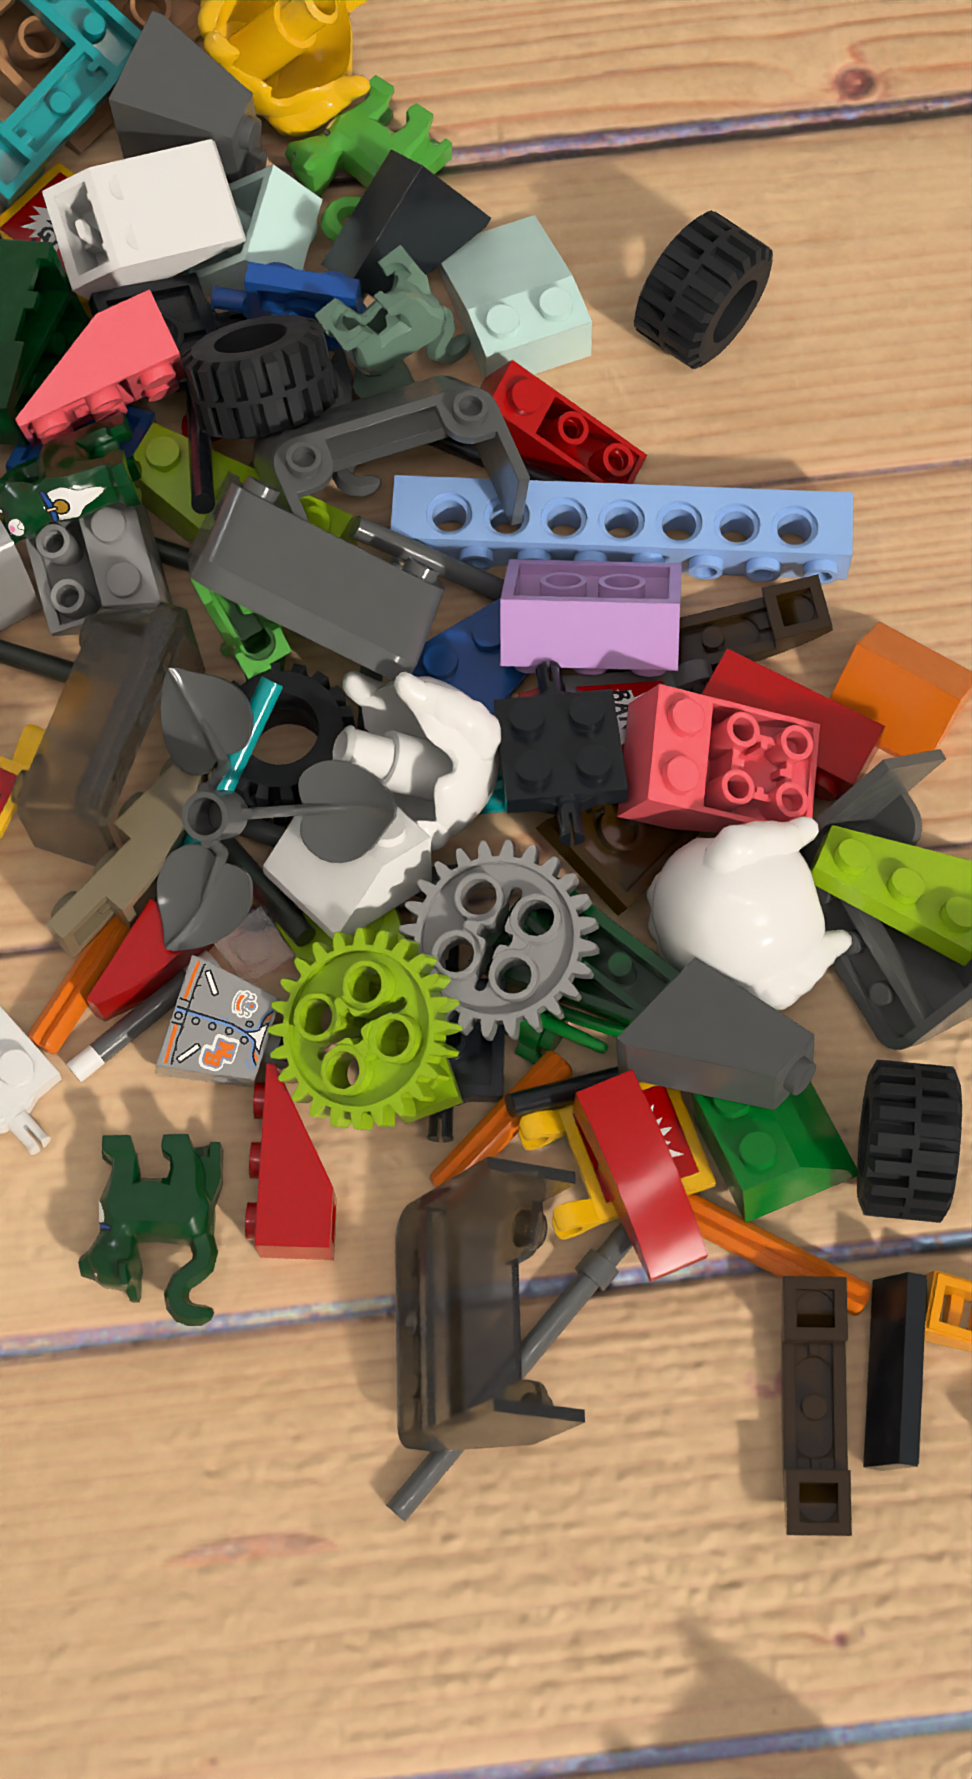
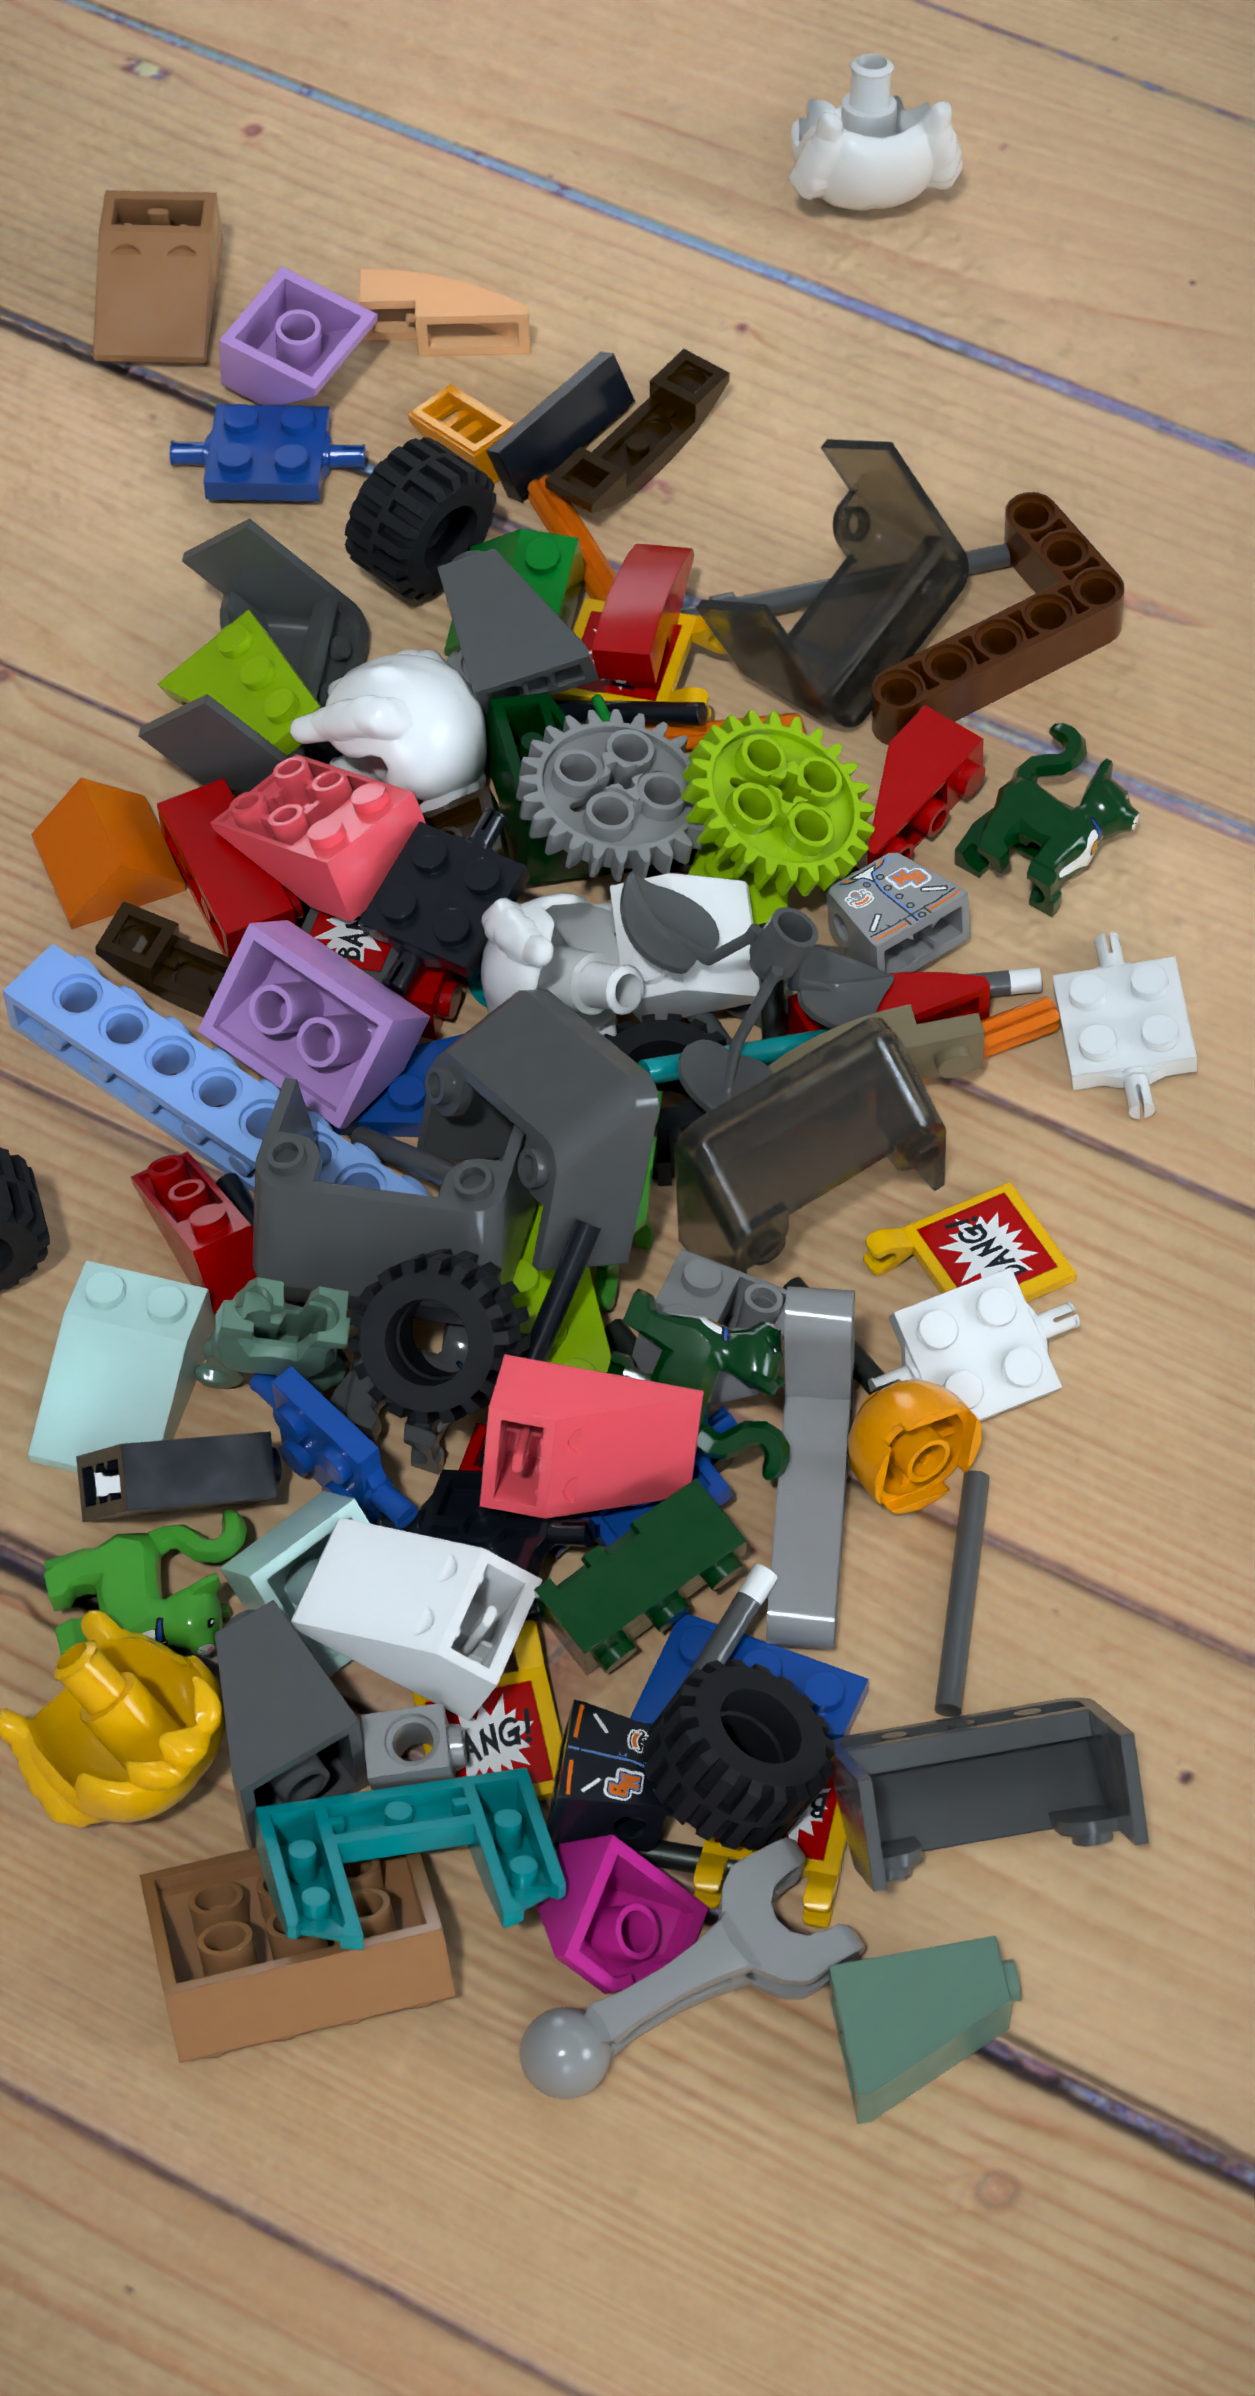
camera: 145 degrees left, 15 degrees down
none -> light grey brick [361,1703,467,1790]
none -> reddish brown beam [872,492,1124,745]

